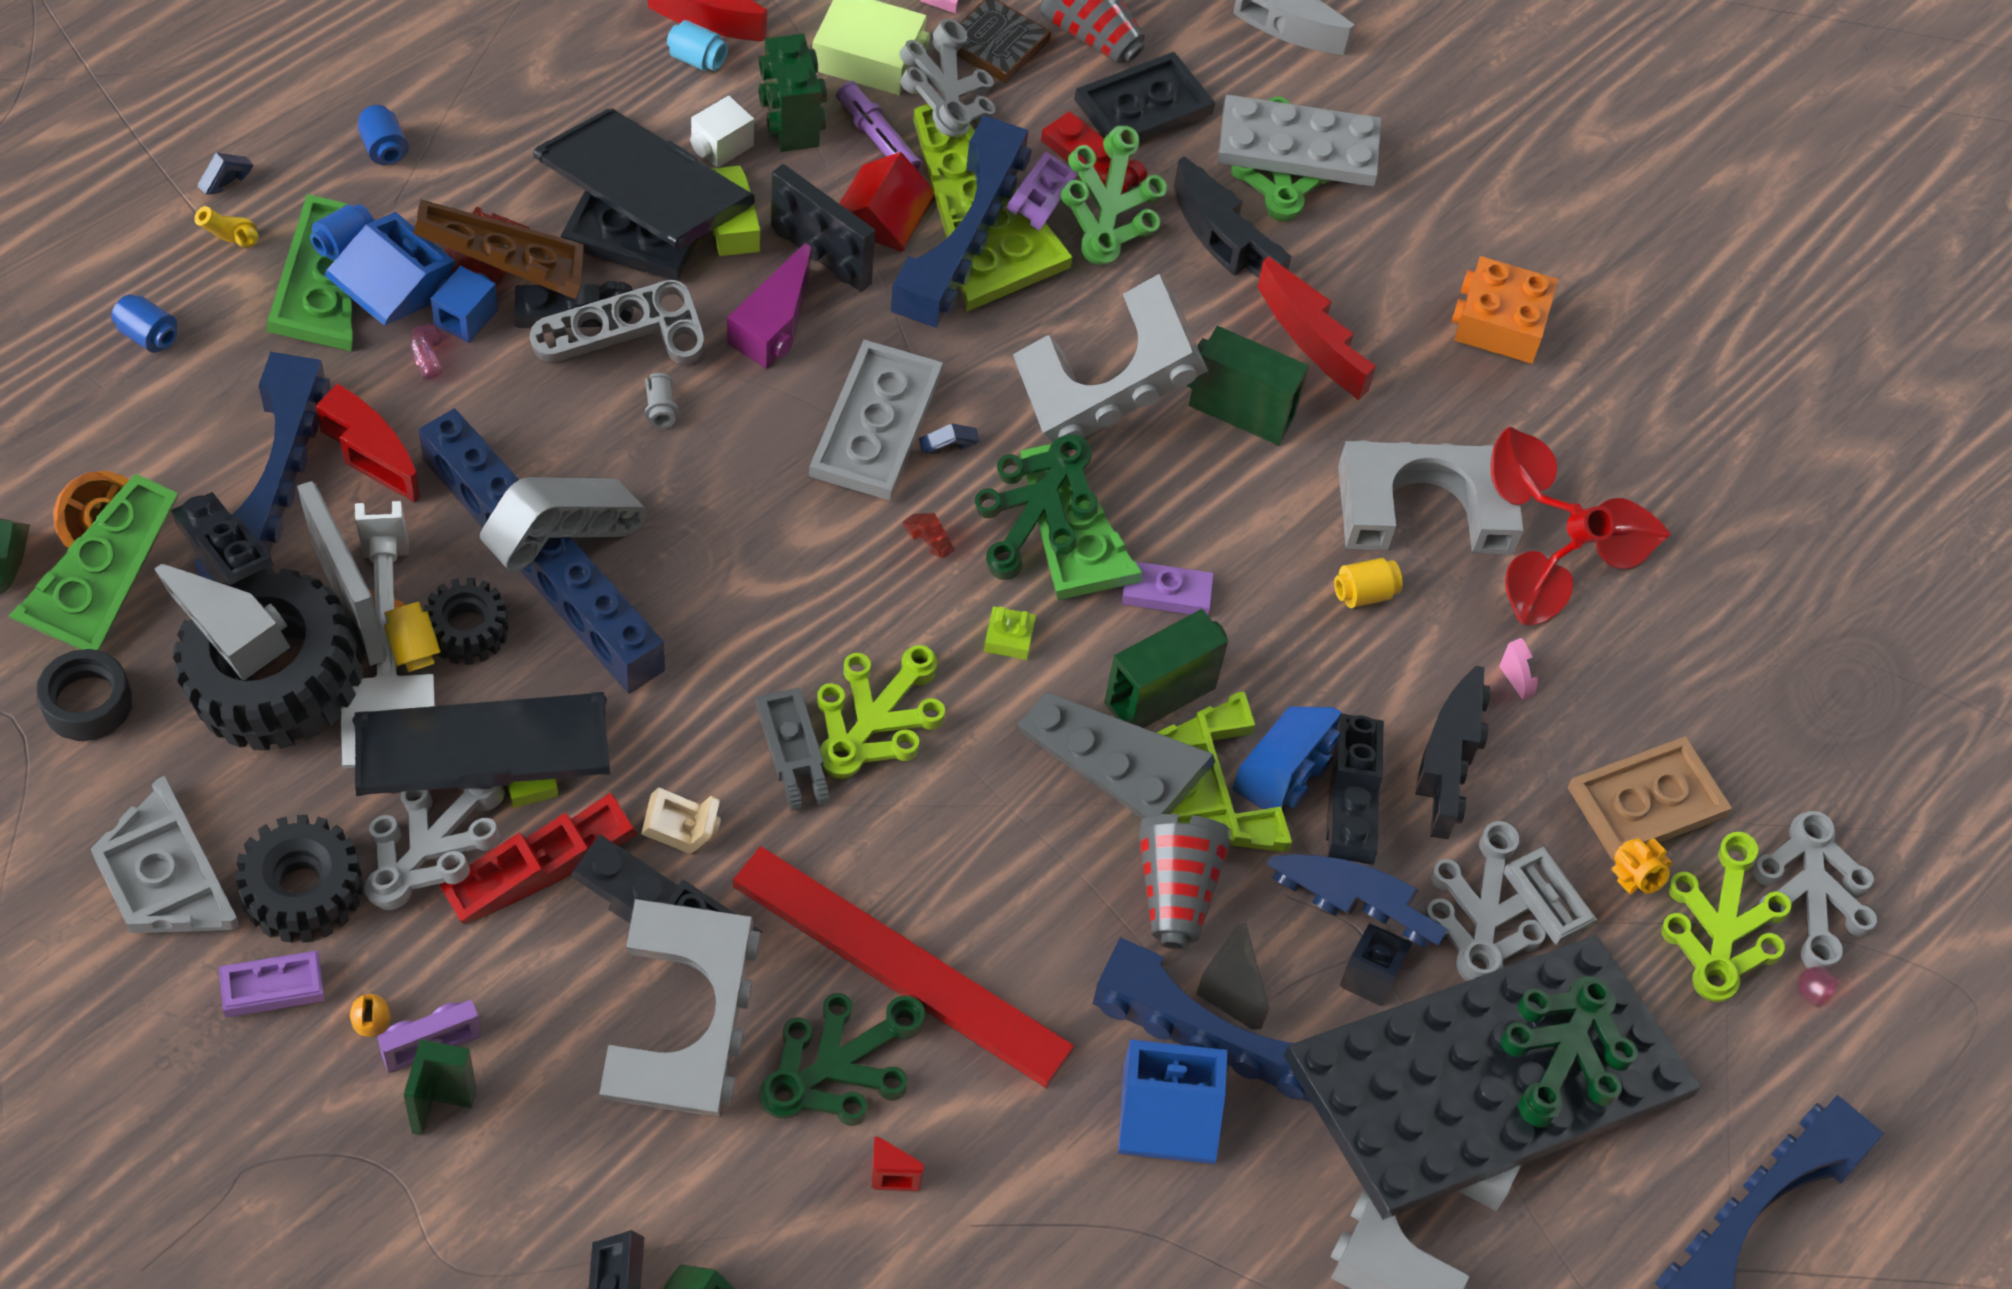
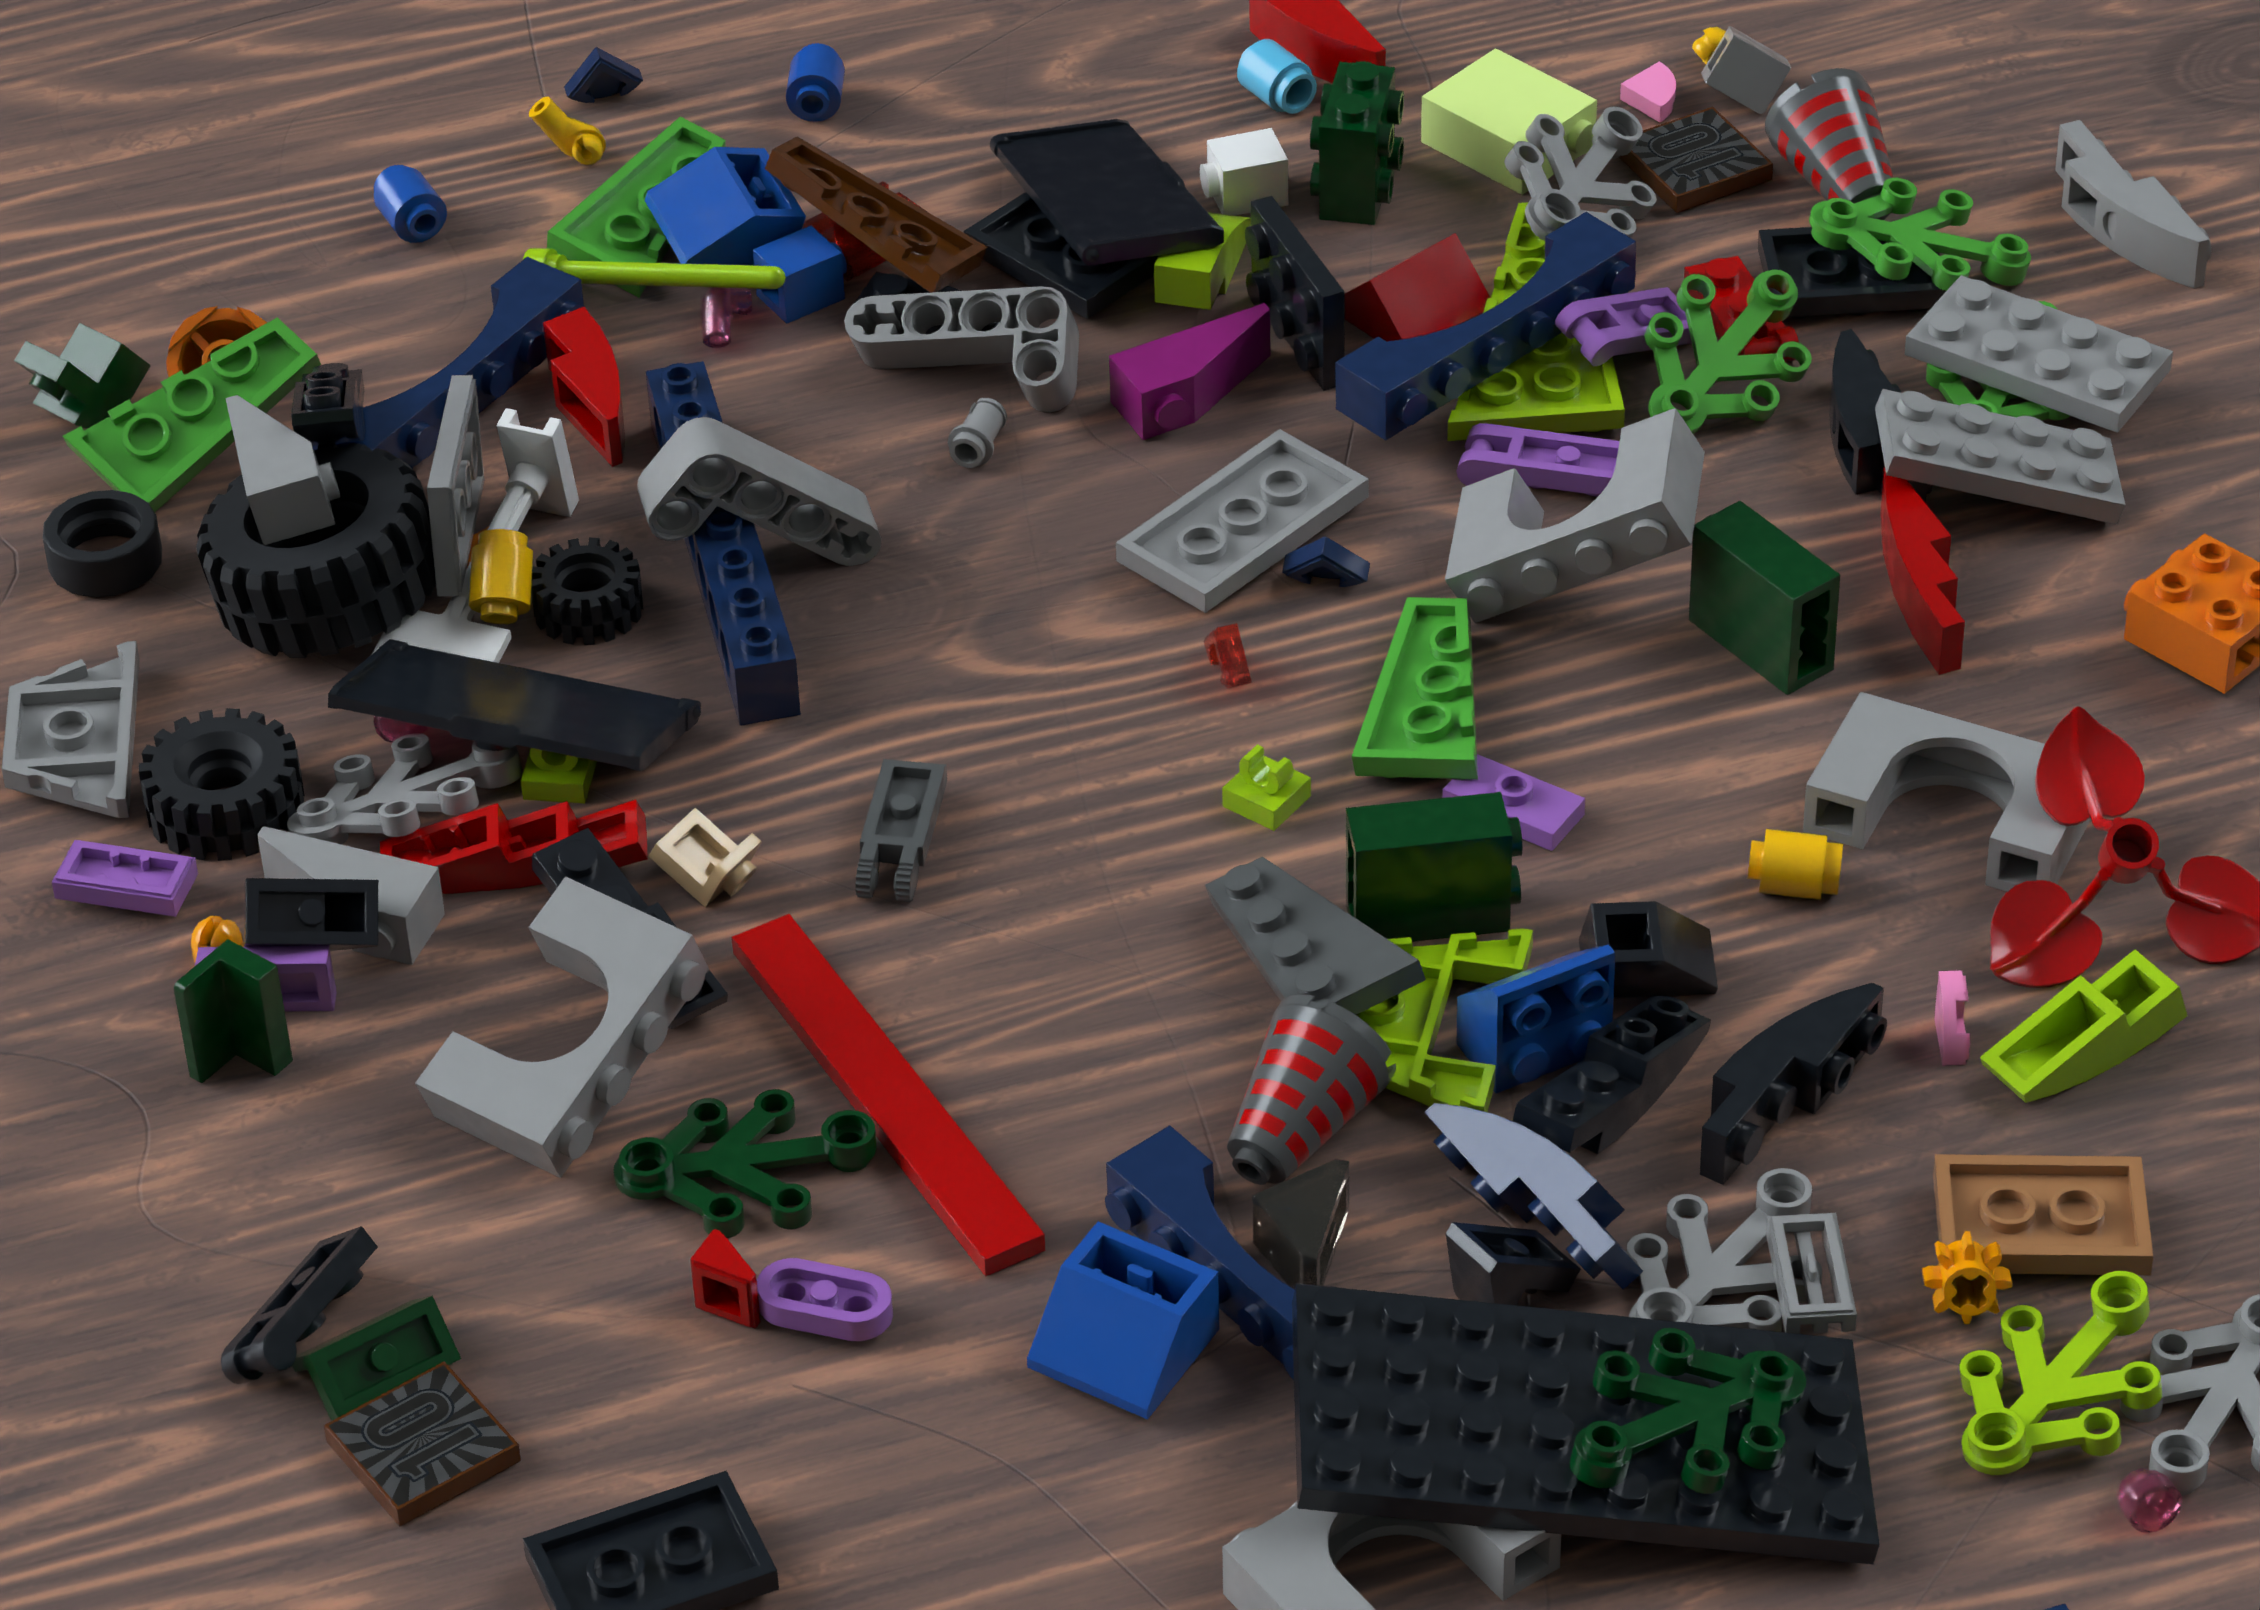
camera: 35 degrees right, 15 degrees down
blue brick [310,204,374,260] -> none
lime plant [817,645,945,779] -> none
medium lavender pin [836,81,924,172] -> none
dark green plant [975,434,1098,580] -> none
none -> black slope [244,878,379,951]
none -> light grey slope [257,826,445,965]
none -> lime piece [523,248,786,289]
none -> medium lavender plate [757,1258,893,1341]
none -> medium lavender plate [1456,423,1619,497]
none -> black slope [1579,901,1718,997]
none -> bright green plant [1809,178,2031,291]
none -> light grey plate [1875,389,2126,524]
none -> lime slope [1980,949,2188,1103]

